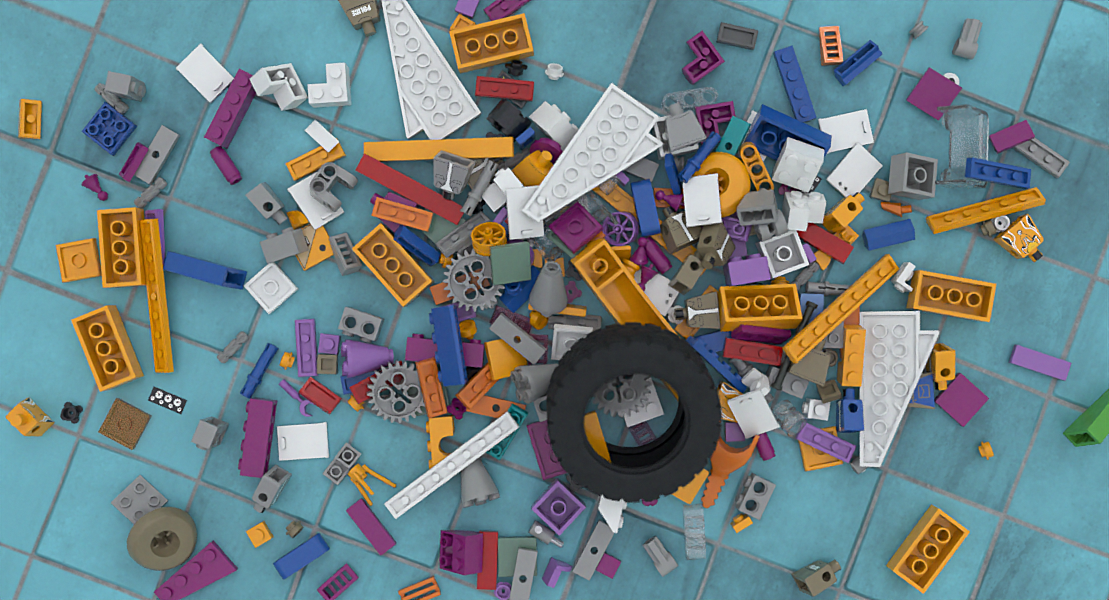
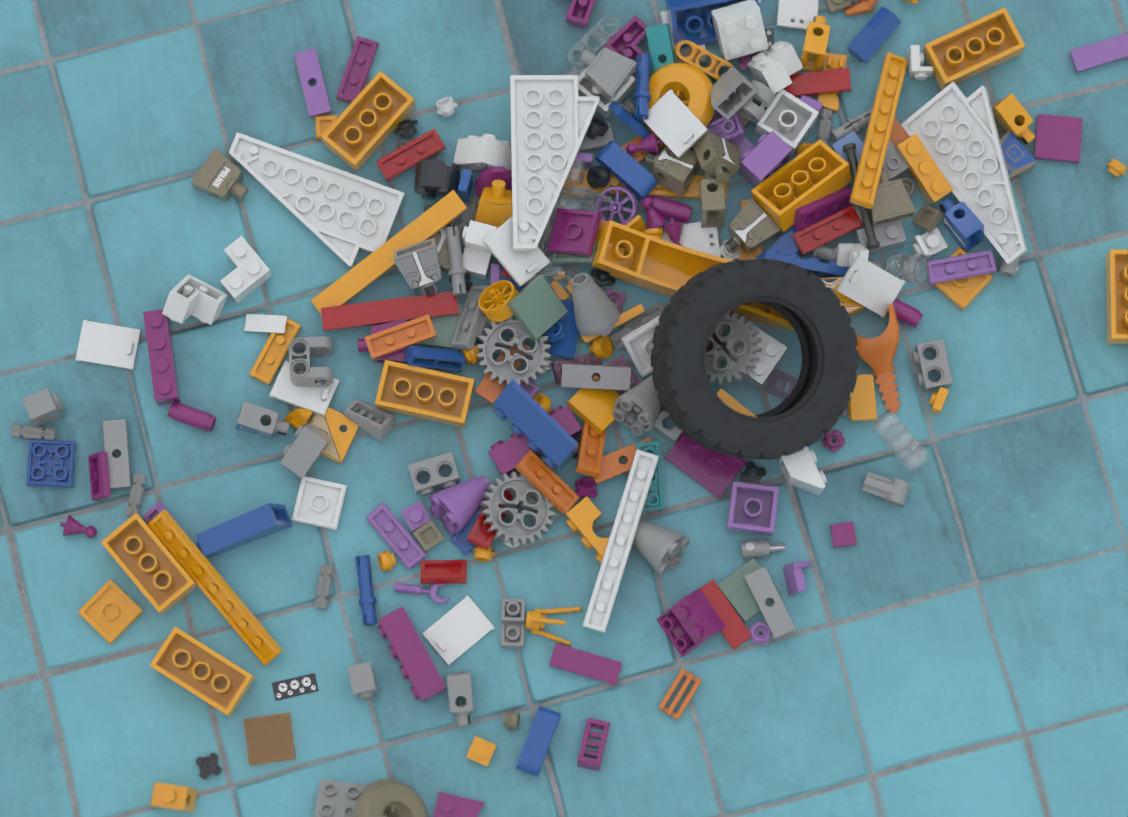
camera: 35 degrees left, 10 degrees down
light grey tile [572,520,614,581] -> none
medium lavender tile [724,422,745,442] -> none
dark tan torso [792,559,841,597] -> none
none -> black tile [587,116,609,140]
none -> black tile [587,165,611,189]

